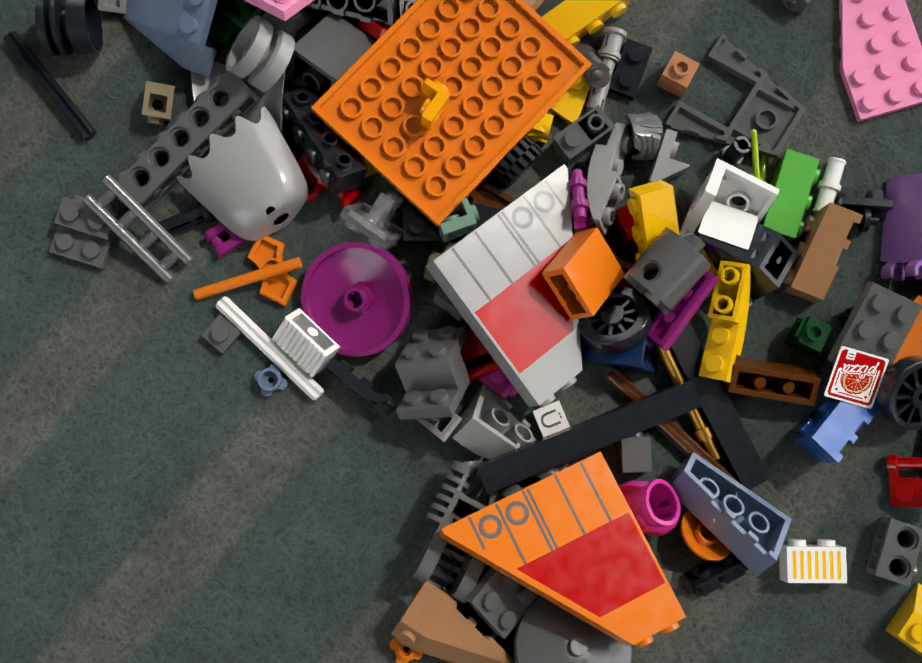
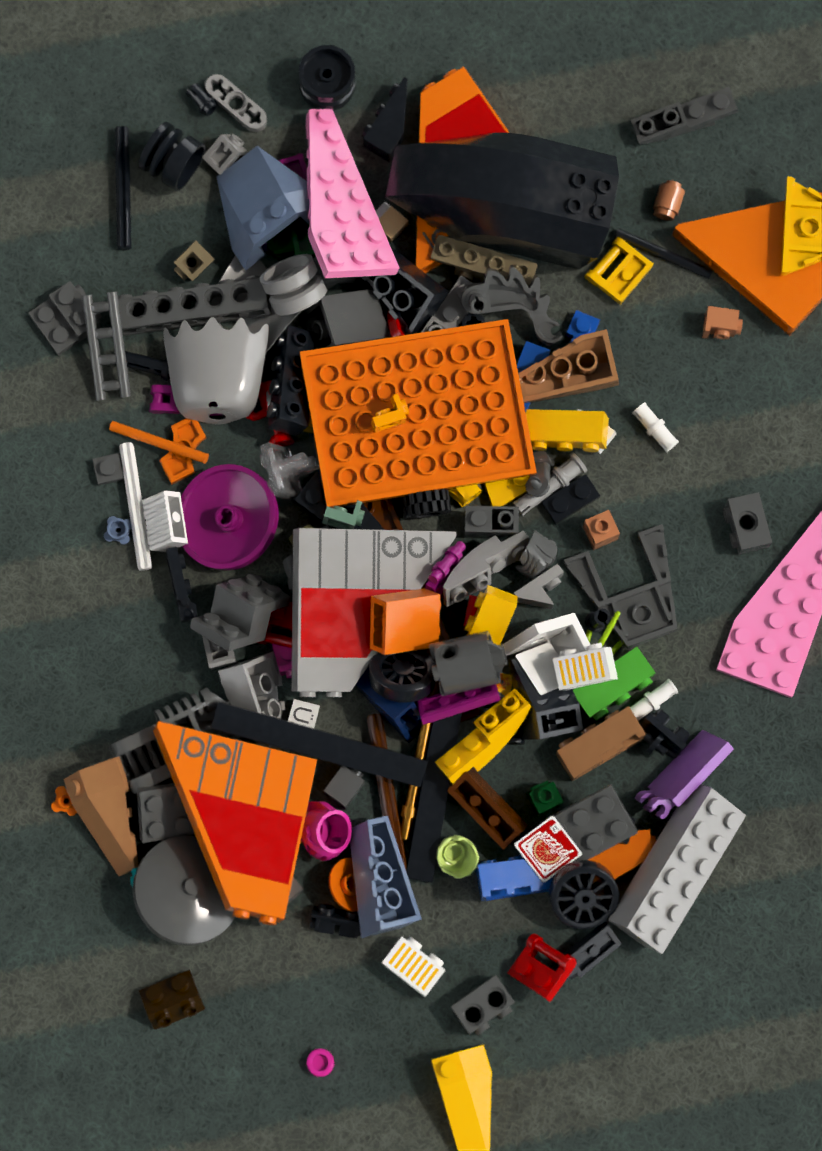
camera: 30 degrees right, 5 degrees down
none -> yellowish green hair [436,835,479,879]
none -> white brick [553,643,618,690]

